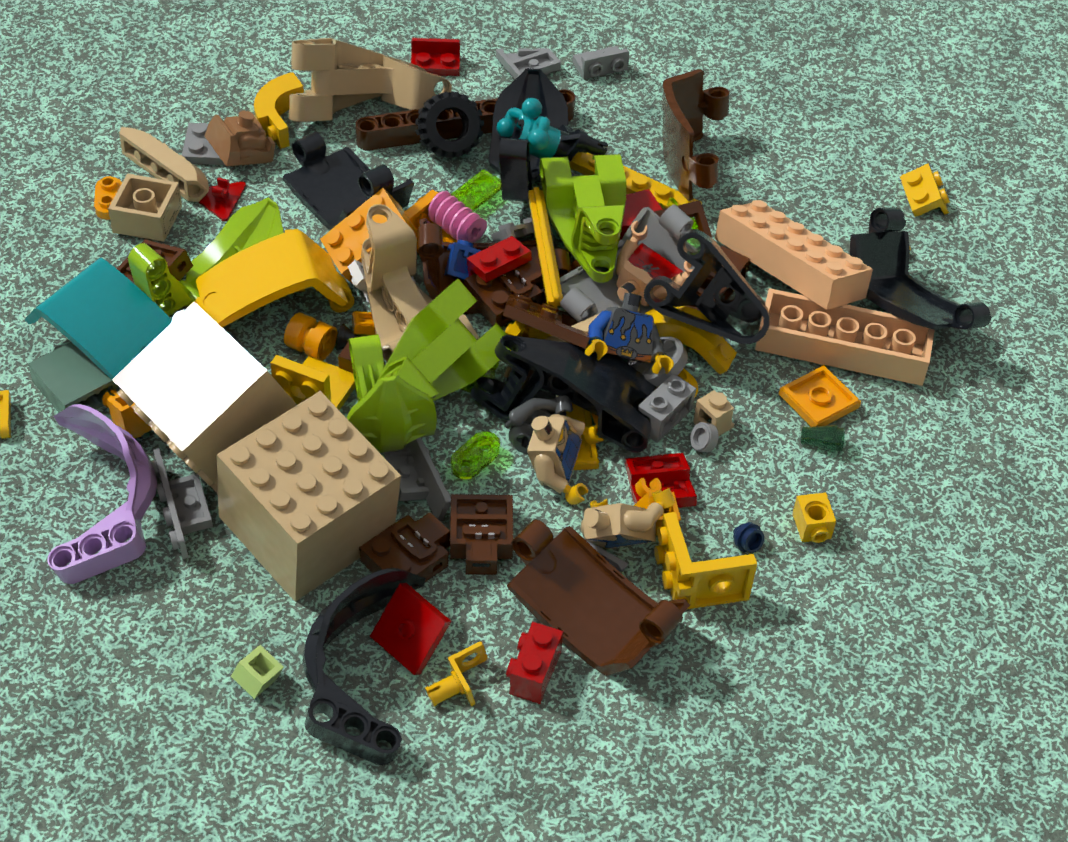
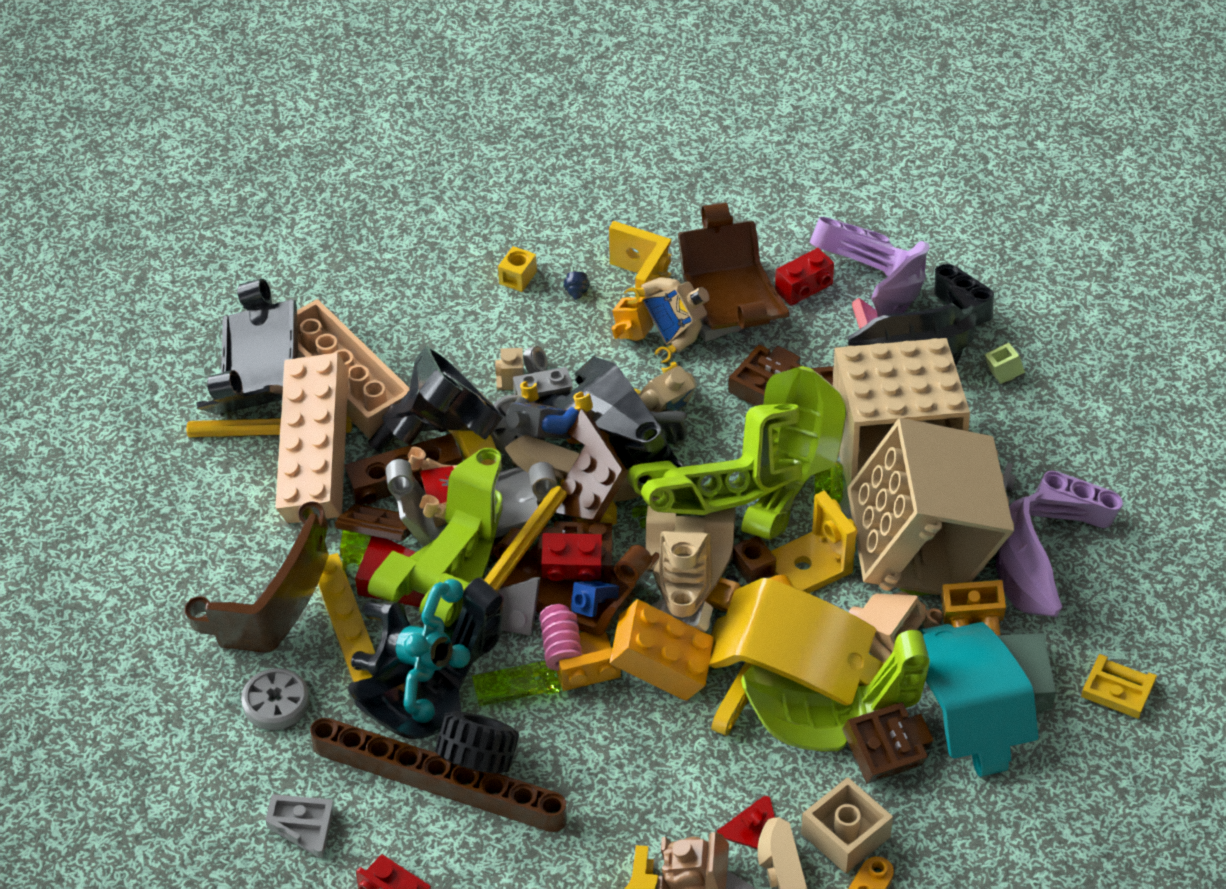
camera: 140 degrees left, 0 degrees up
black panel [283,132,414,230] -> none
tan piece [289,38,452,122] -> none
yellow bracket [425,641,488,707] -> none
clear neon green plate [451,431,500,479] -> none
light grey bracket [572,46,629,79] -> none
red slope [625,453,697,508] -> none
light orange plate [779,365,861,431] -> none
clear green cone [801,424,845,453] -> none
yellow bracket [900,163,950,217] -> none
none -> light grey wheel [241,668,310,730]
none -> lavender piece [810,217,930,317]

